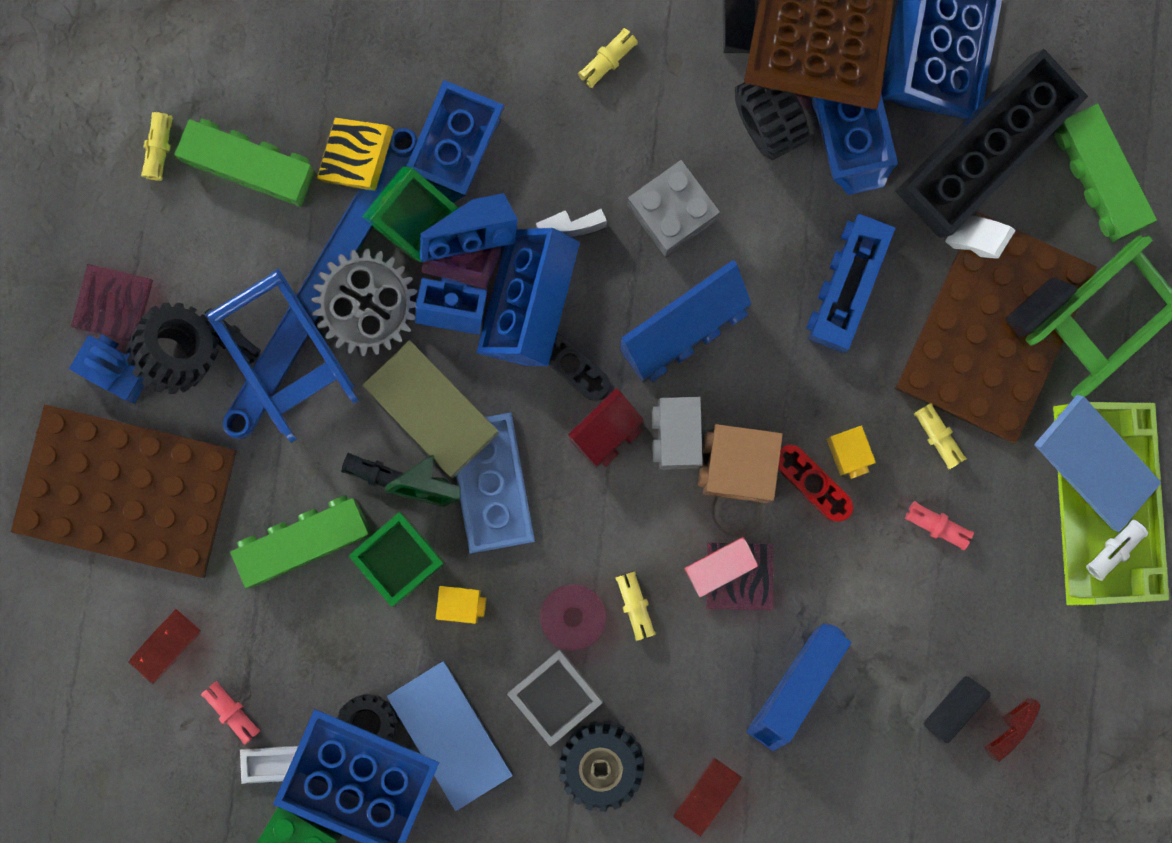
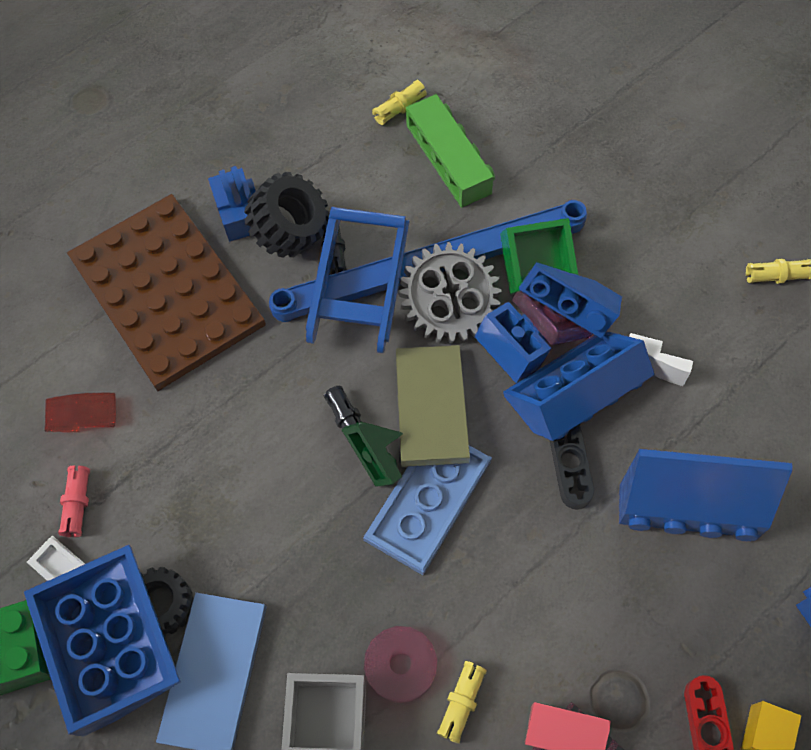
camera: 40 degrees right, 20 degrees down
clear pink tile [71,264,153,341] -> none
bright green brick [230,495,372,589] -> none
yellow tile [317,118,394,191] -> none
green piece [348,512,446,607] -> none
blue slope [406,80,504,203] -> none
yellow brick [436,586,486,624] -> none
dark red slope [568,388,644,468] -> none
light grey piece [627,160,720,257] -> none
light grey piece [651,397,702,470] -> none
medium nougat brick [698,424,783,503] -> none

